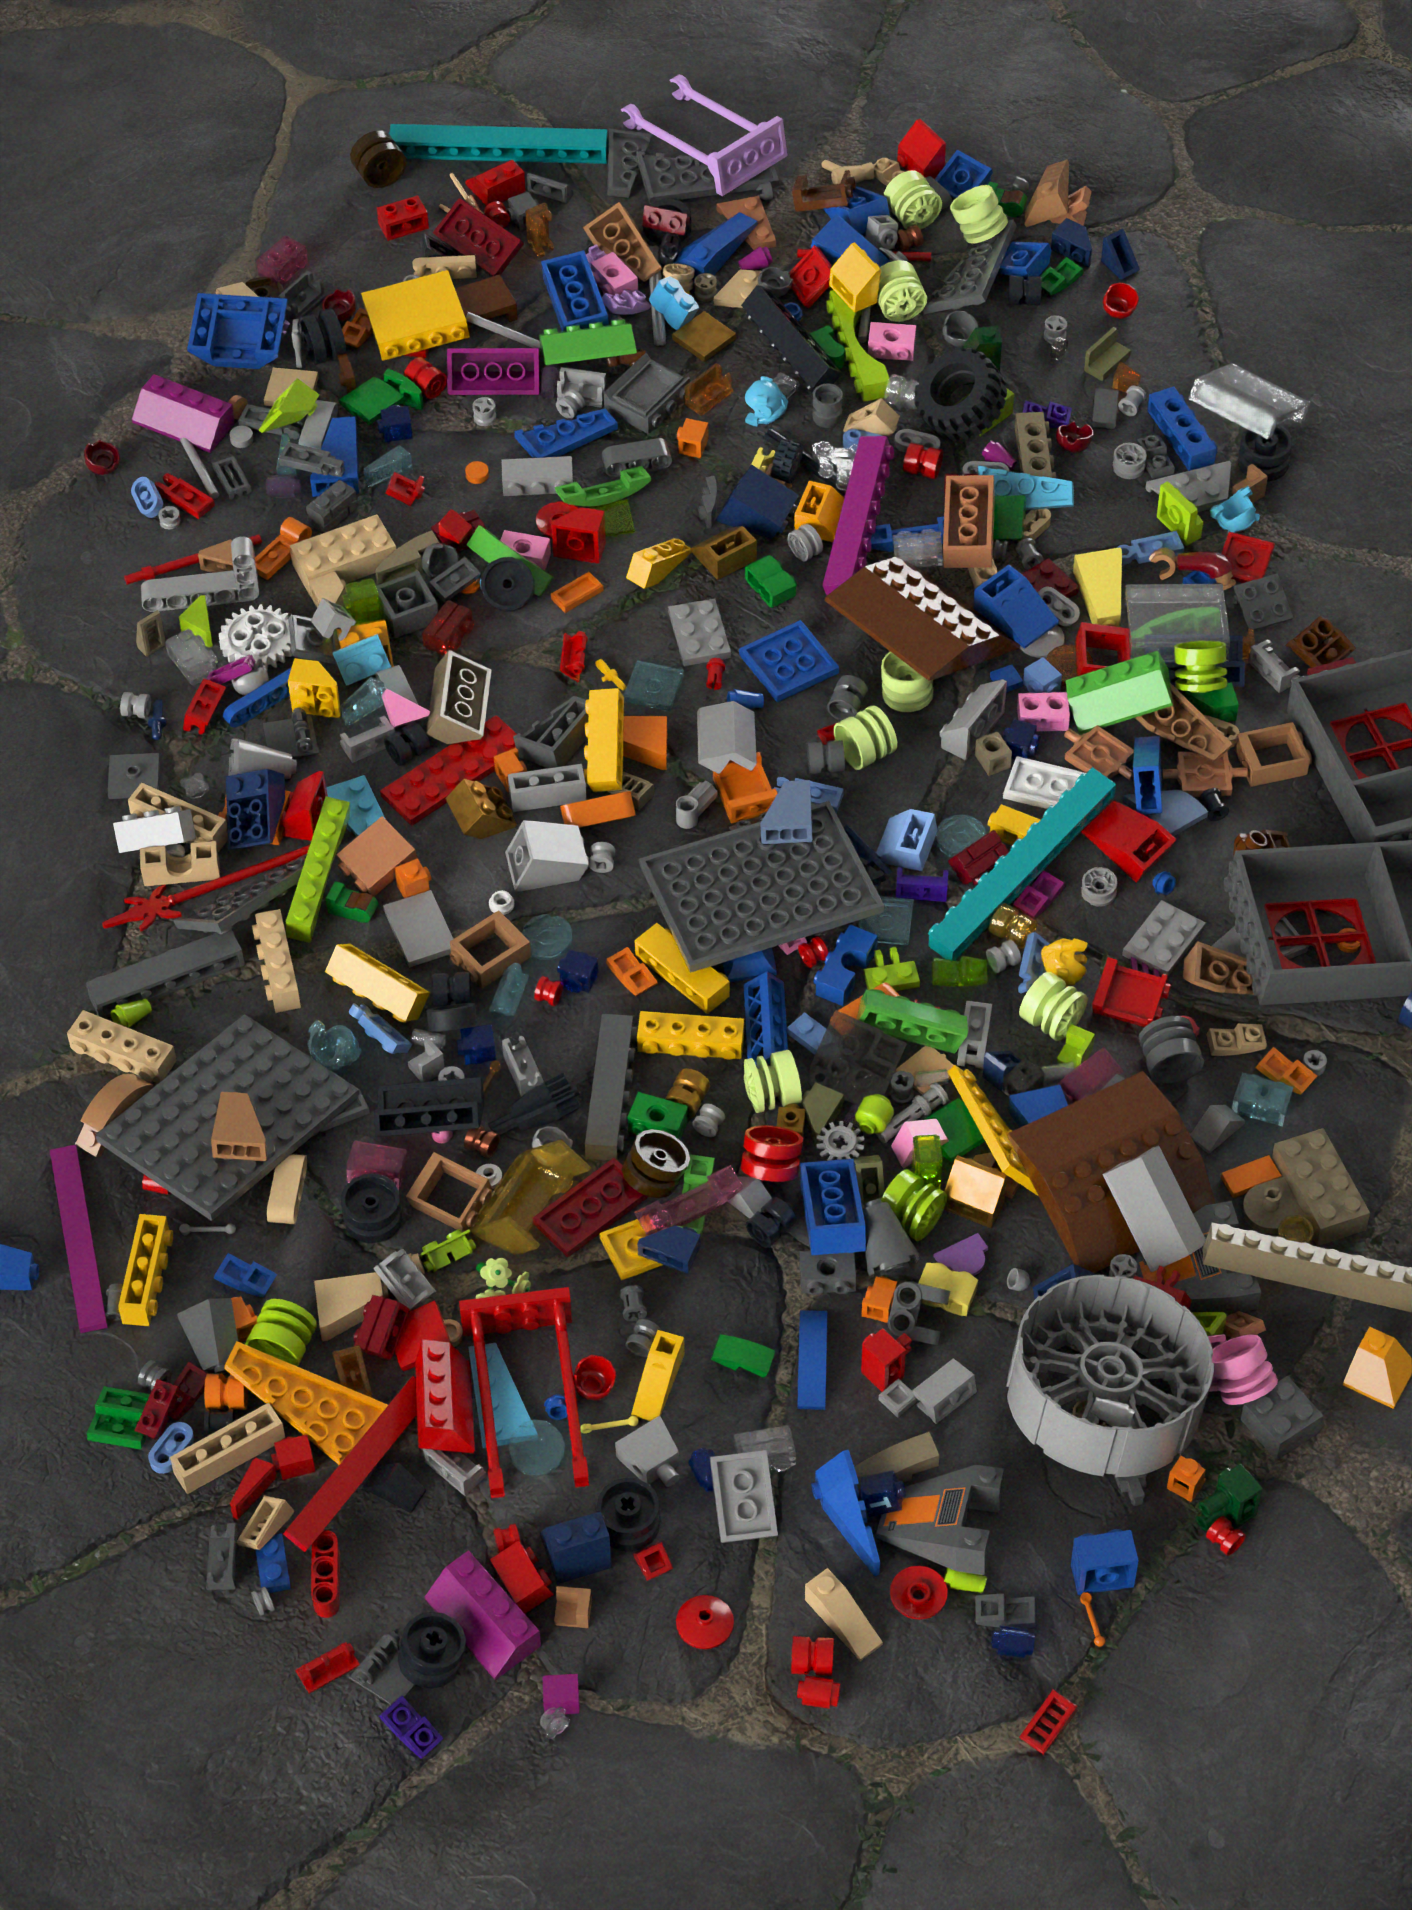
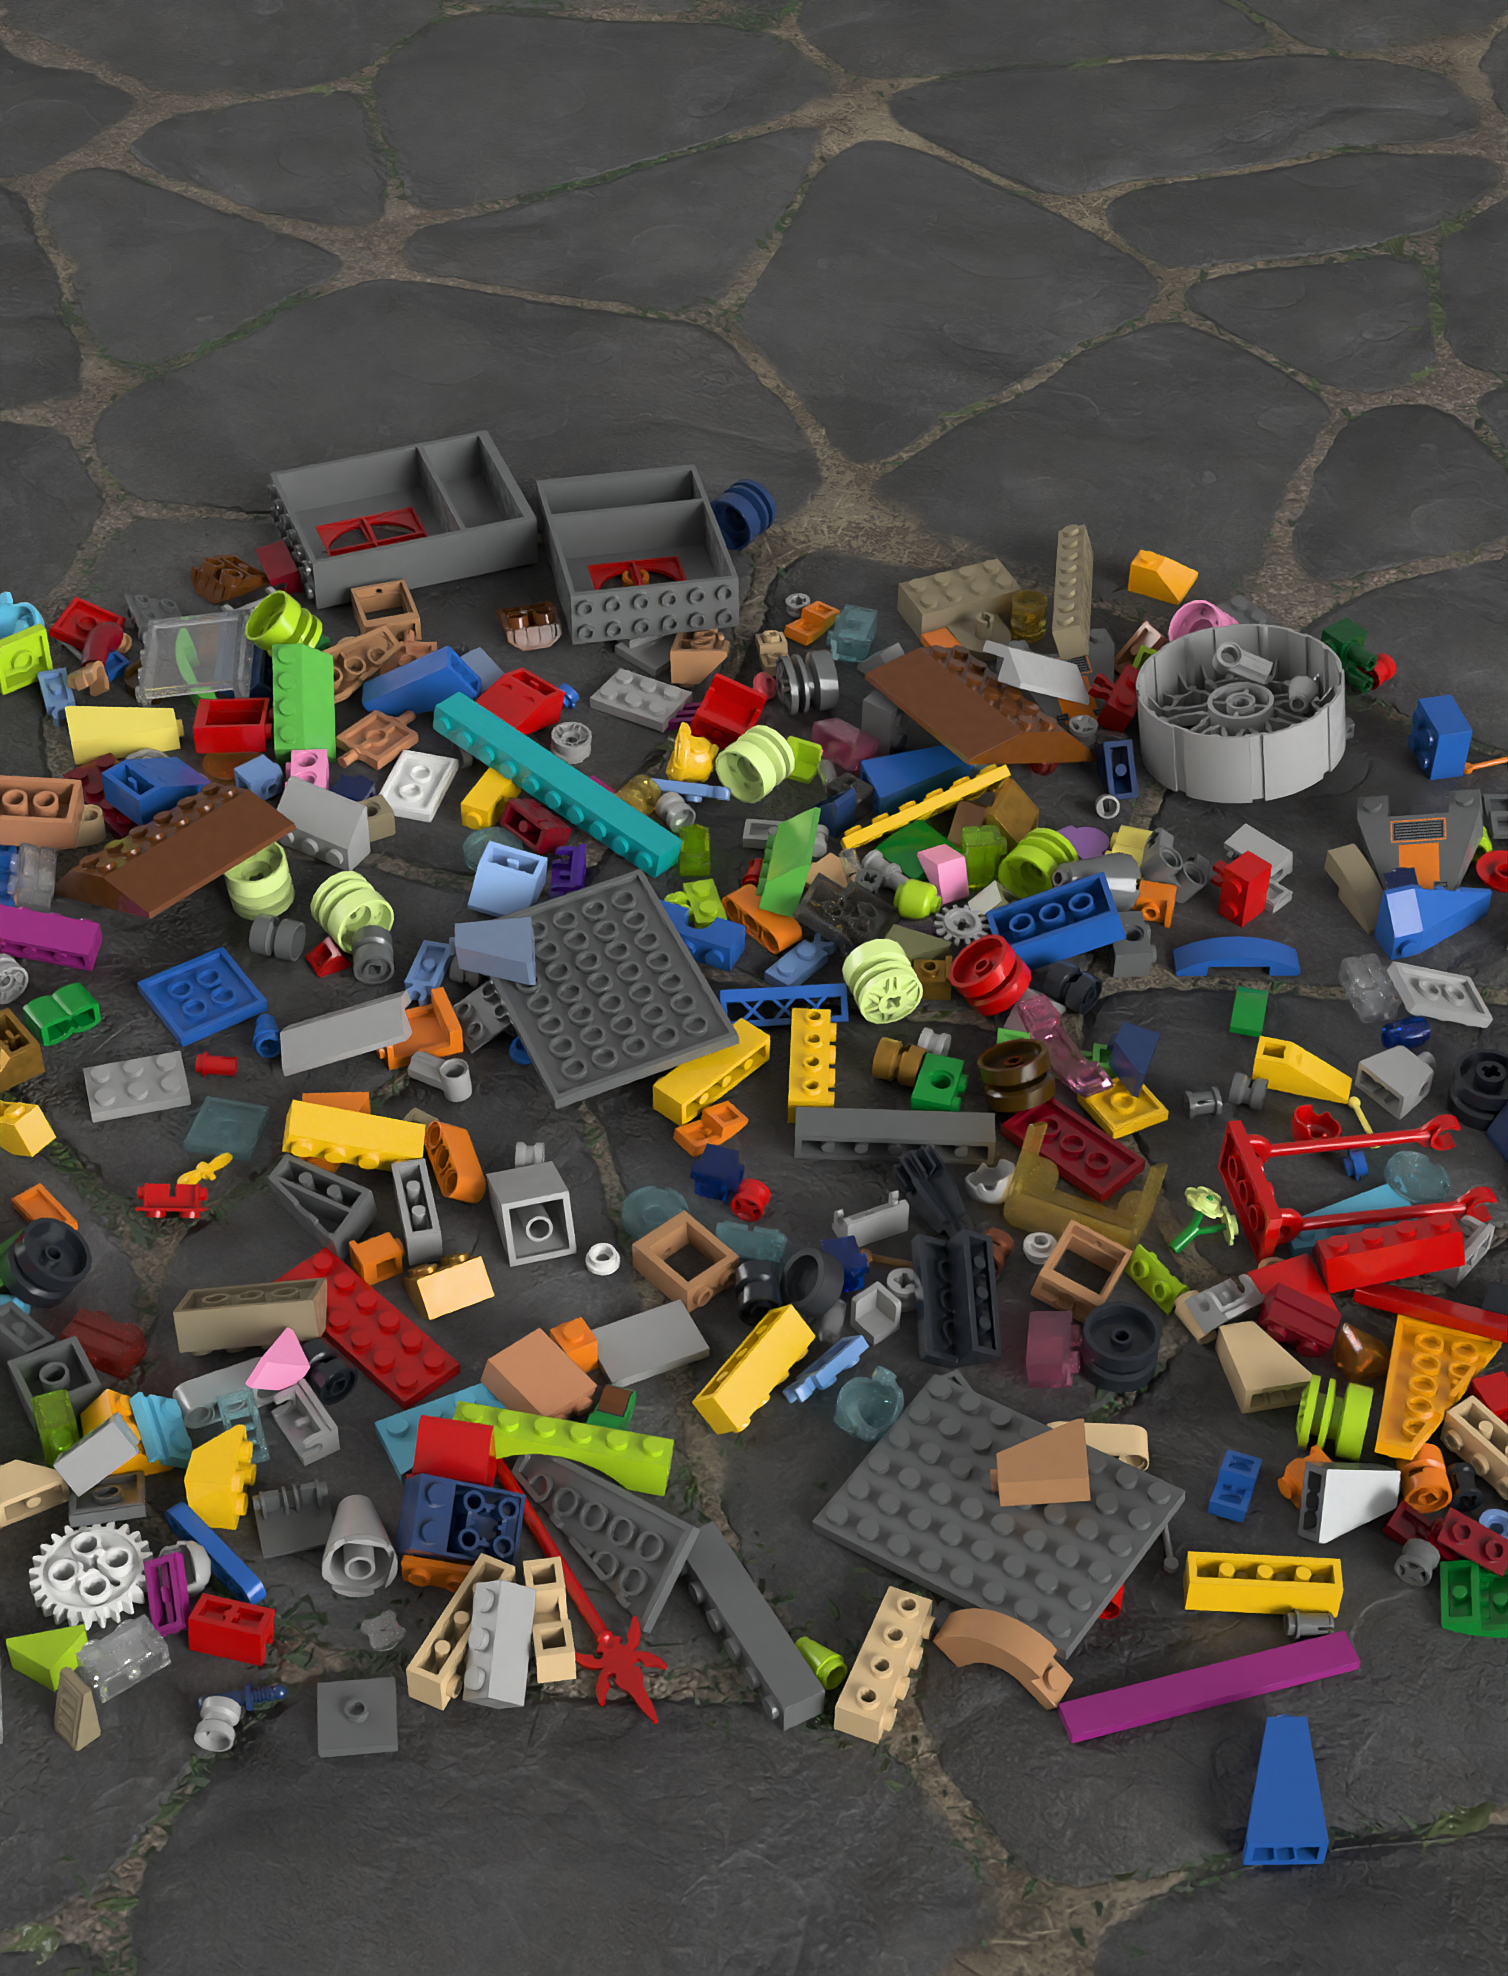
camera: 95 degrees left, 10 degrees down
tan brick [252,909,301,1013] -> none
none -> light grey piece [1212,642,1273,686]

